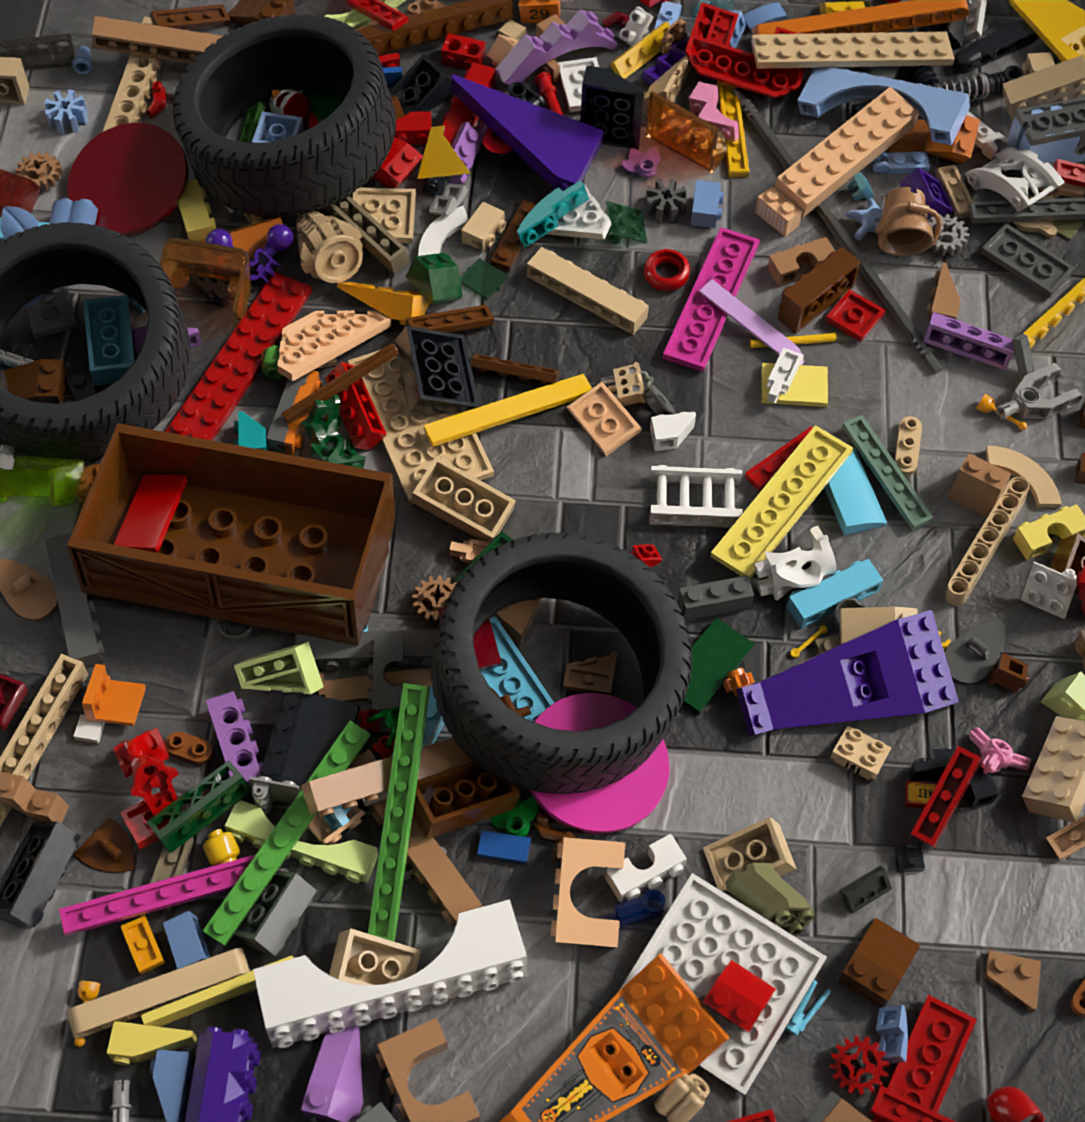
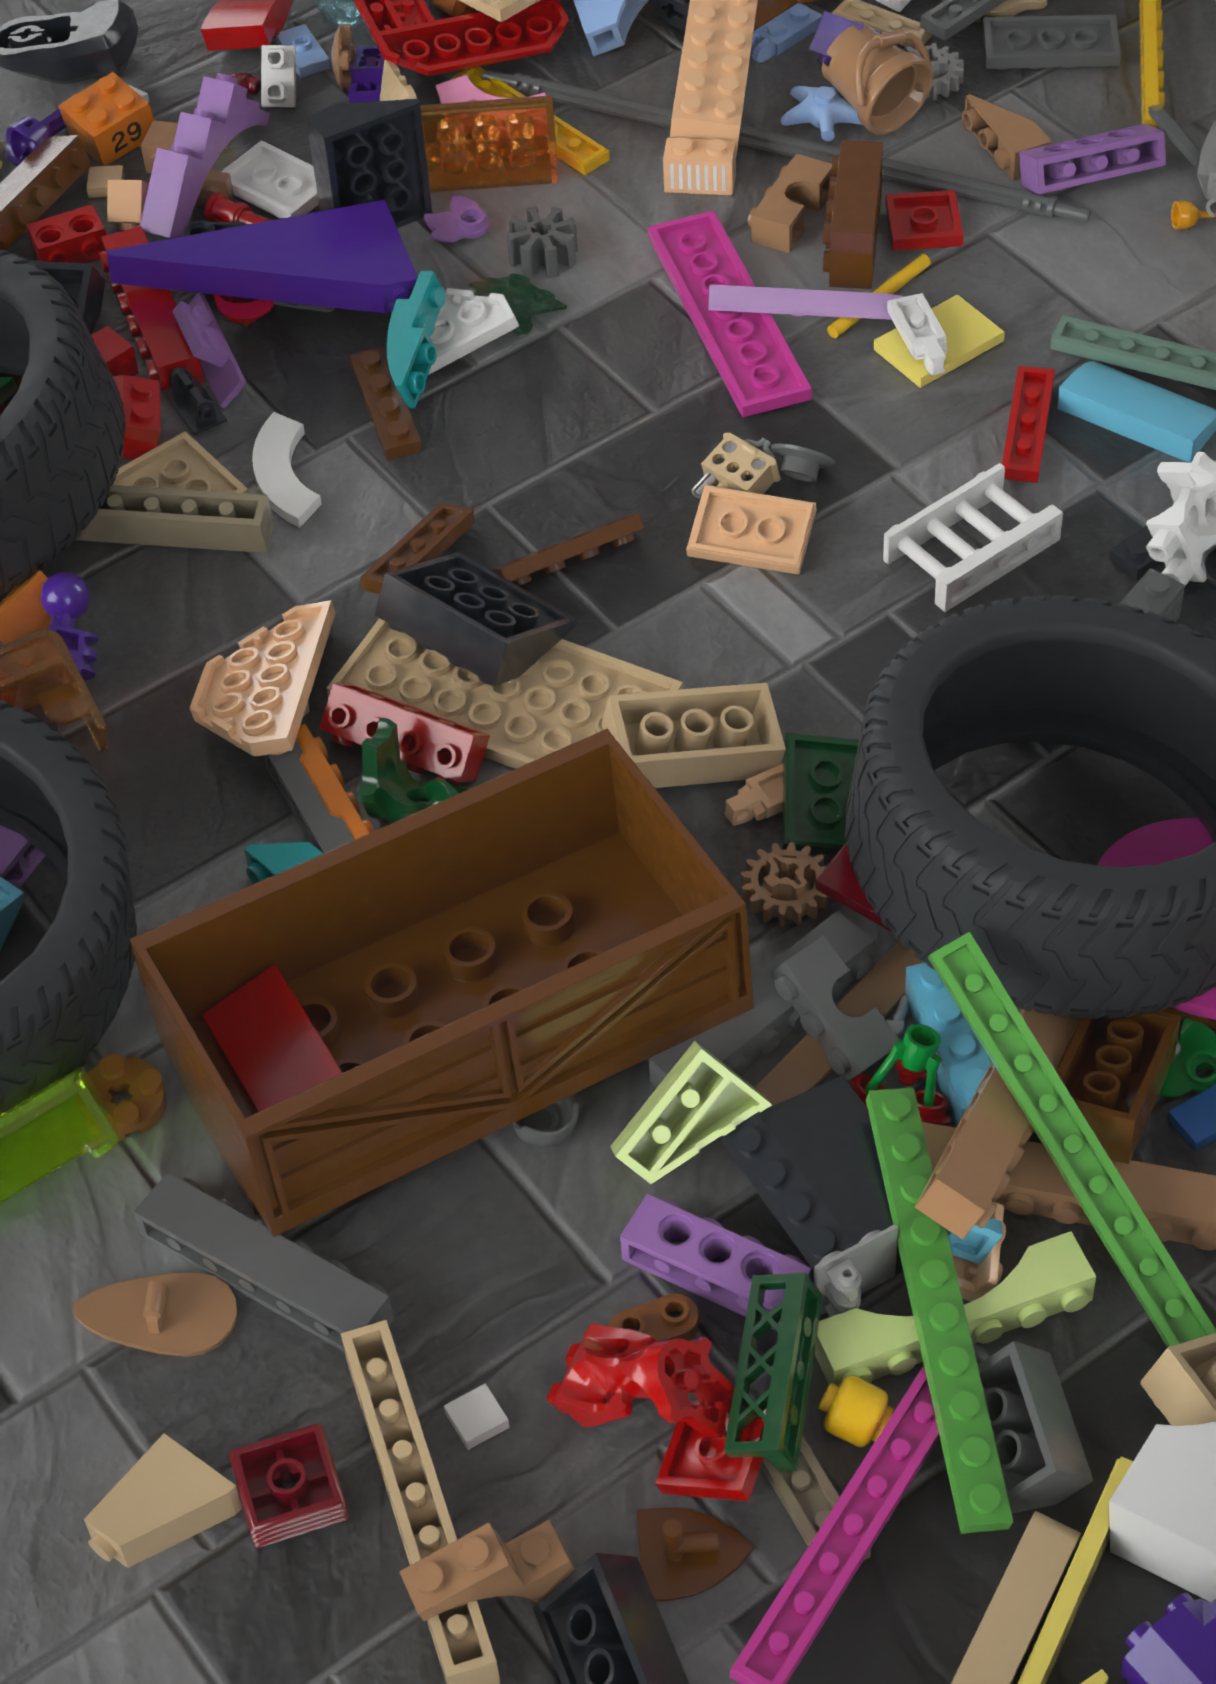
camera: 35 degrees left, 10 degrees down
orange bracket [82,664,146,726] -> none
light orange plate [121,915,165,974] -> none
medium blue hinge [163,911,211,969] -> none
red plate [165,272,312,441] -> none
bright green head [261,345,283,379] -> none
reddish brown axle [282,343,399,424] -> none
tan plant [296,211,363,283] -> none
light orange wedge [337,282,430,325] -> none
dark green slope [405,252,463,304] -> none
yellow sticker [417,126,470,179] -> none
yellow tile [423,374,592,447] -> none
light grey slope [429,184,468,216] -> none
clear green piece [460,258,509,300] -> none
tan hinge [461,202,506,253] -> none
tan brick [527,247,649,335] -> none
medium nougat wing [563,652,618,695] -> none
yellow plate [610,22,670,79] -> none
red wheel [644,249,690,292] -> none
white slope [650,412,696,451] -> none
medium blue brick [691,180,724,228] -> none
light yellow plate [711,425,853,580] -> none
medium azure tile [848,171,874,200] -> none
tan plate [894,416,922,477] -> none

